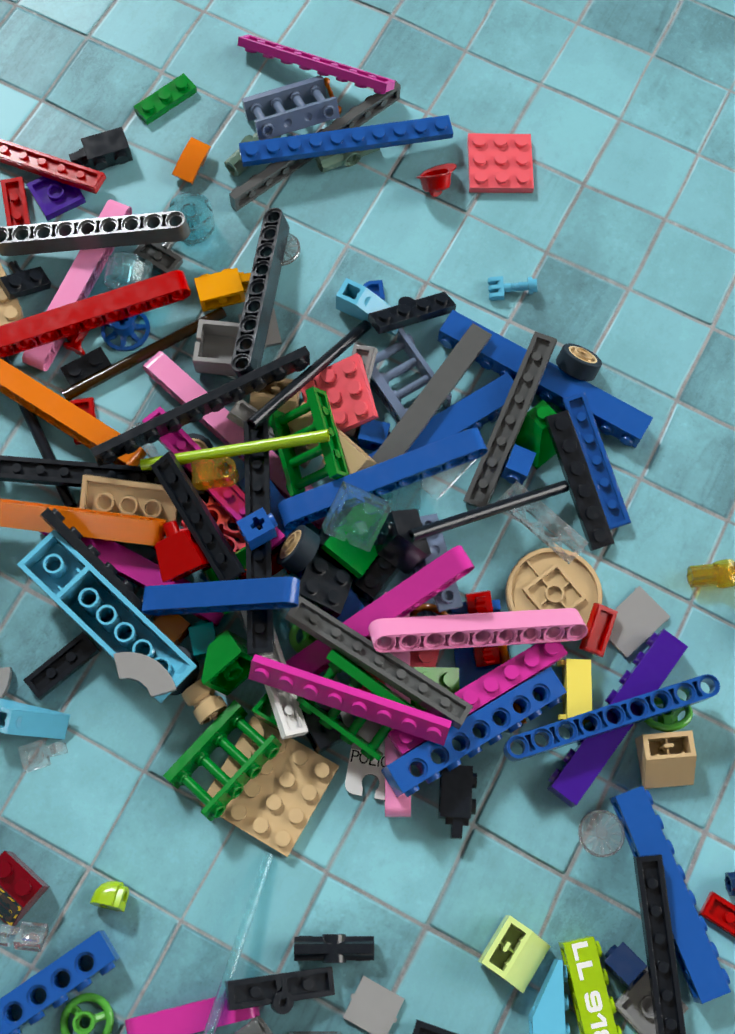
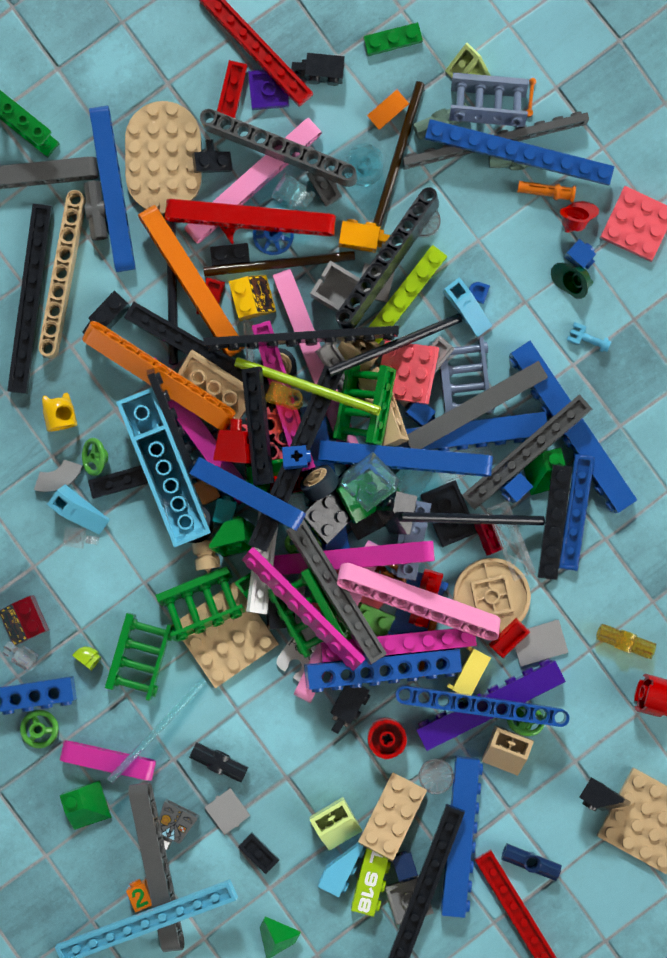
camera: 30 degrees right, 15 degrees up
light grey tile [113,652,177,697] -> none
black hinge [225,966,335,1014] -> none
dark pink plate [237,34,395,94] -> none
black hinge [368,291,456,334] -> none
black wheel [556,343,602,381] -> none
none -> bright green piece [82,438,108,476]
none -> green fence [105,612,175,701]
none -> yellow slope [228,275,276,322]
none -> tan plate [358,772,427,861]
none -> red brick [367,718,407,759]
none -> lime plate [369,245,447,344]
none -> dark brown piece [373,81,425,227]
none -> black tile [420,480,477,548]
none -> yellowish green slope [445,43,491,78]
none -> dark red plate [474,524,503,556]
none -> orange pin [517,180,576,203]
none -> dark green piece [551,262,593,299]
none -> blue brick [564,239,596,270]

